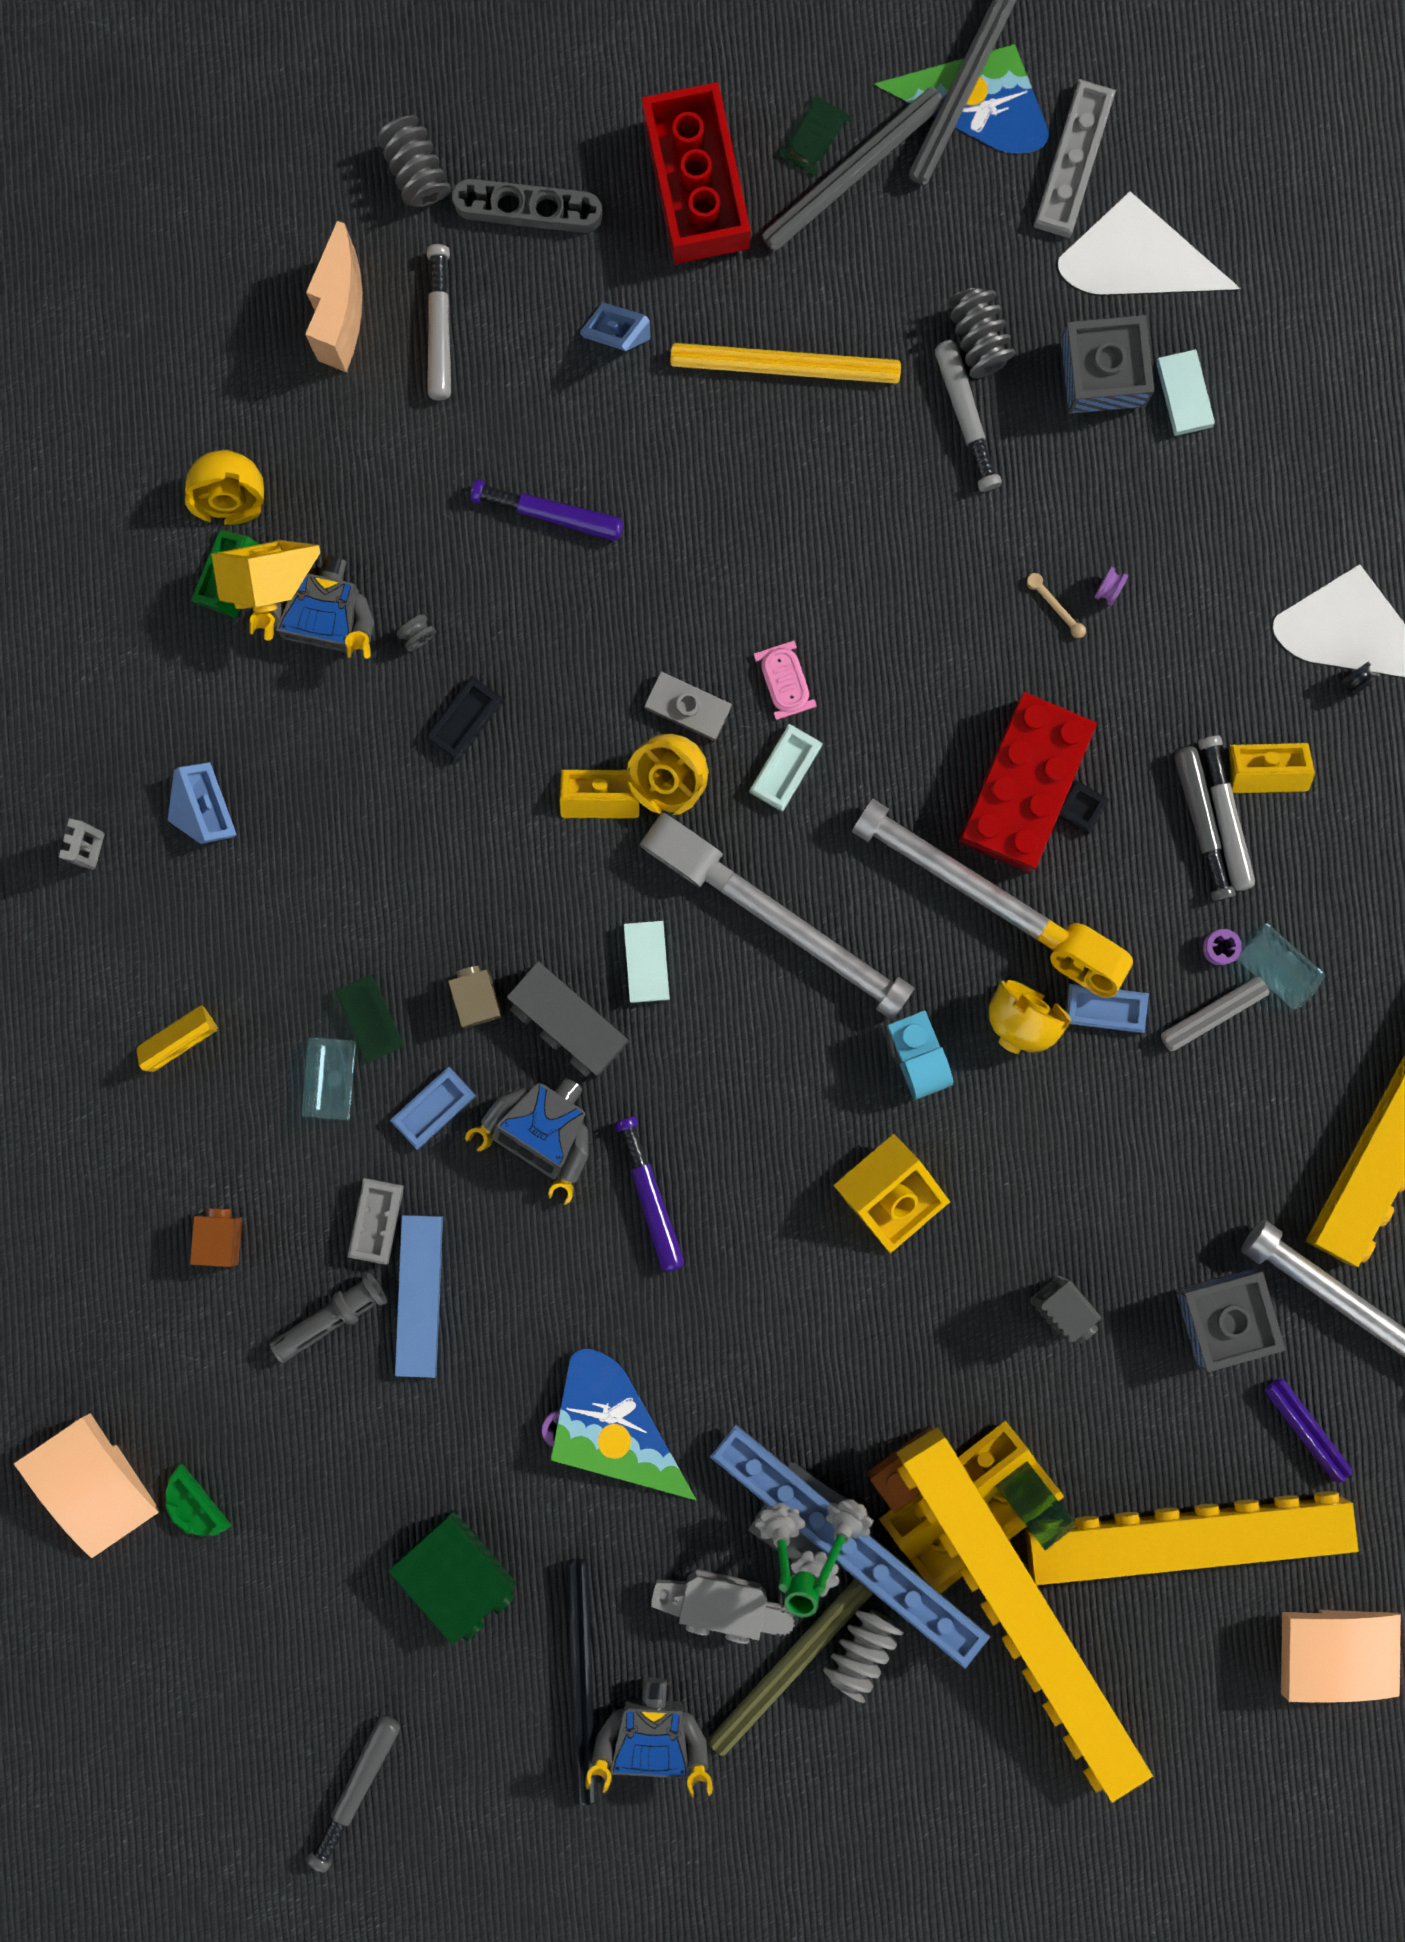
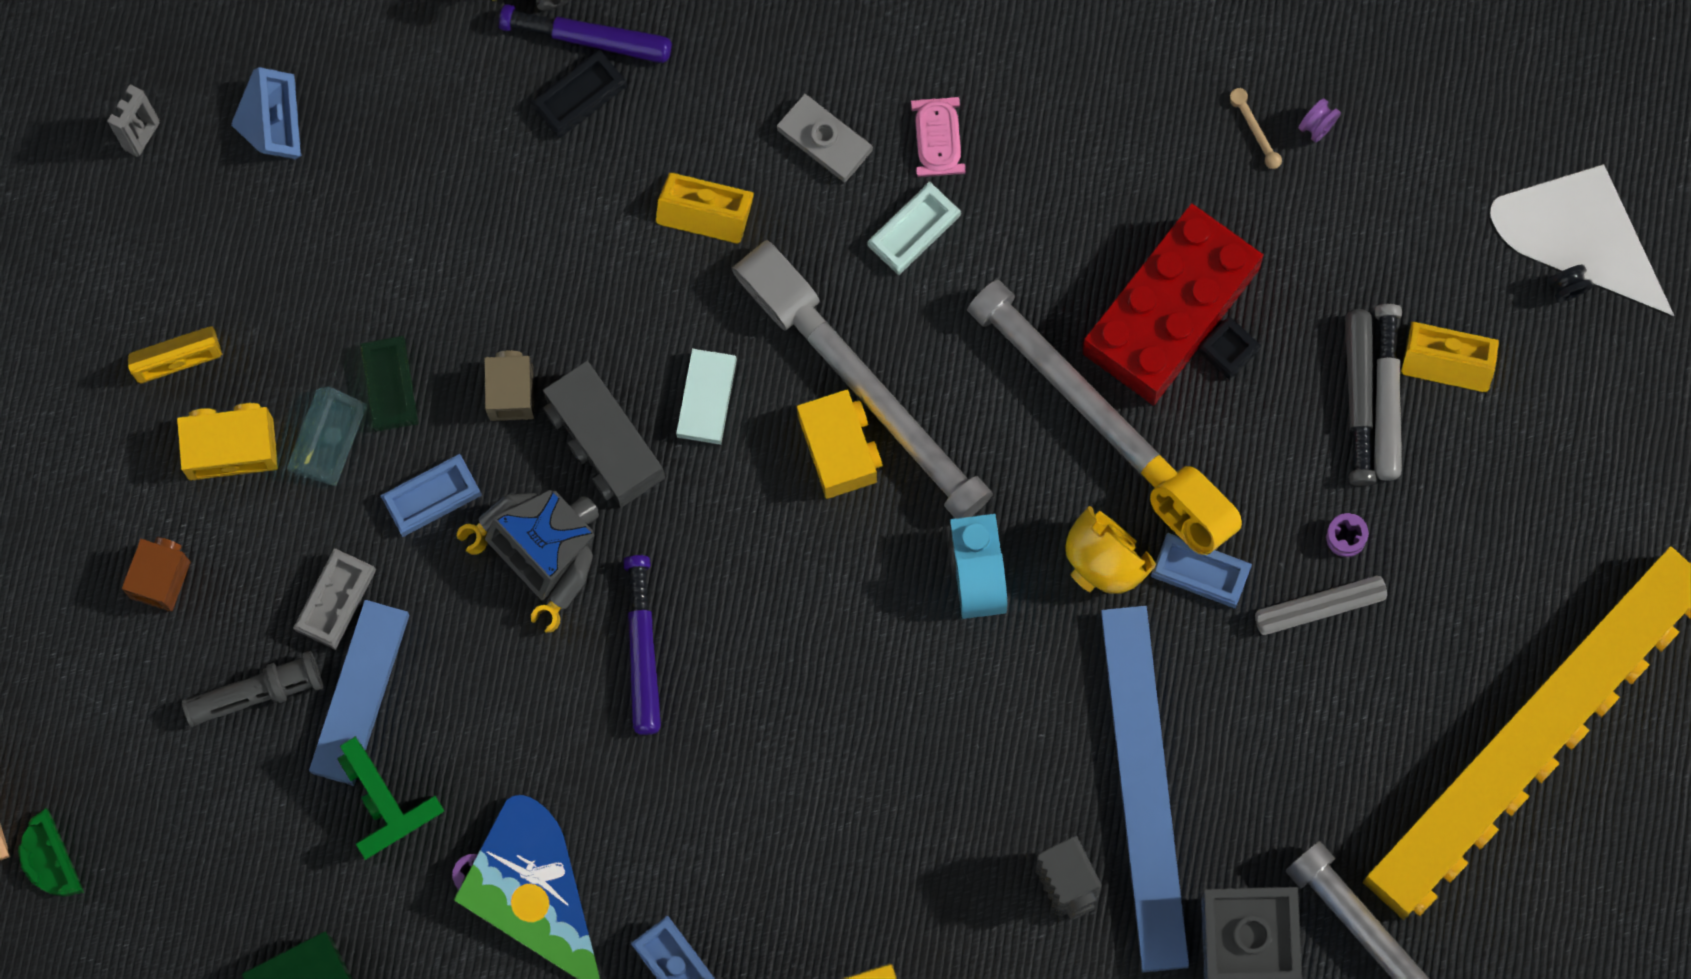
camera: 20 degrees right, 10 degrees down
yellow cylinder [627,733,709,815] -> none
yellow slope [833,1134,950,1254] -> none
clear light blue slope [1237,923,1326,1010] -> none
none -> yellow brick [177,403,278,481]
none -> green bracket [337,736,445,860]
none -> dark purple piece [499,4,672,63]
none -> yellow brick [797,389,882,499]
none -> medium blue tile [1101,606,1189,973]

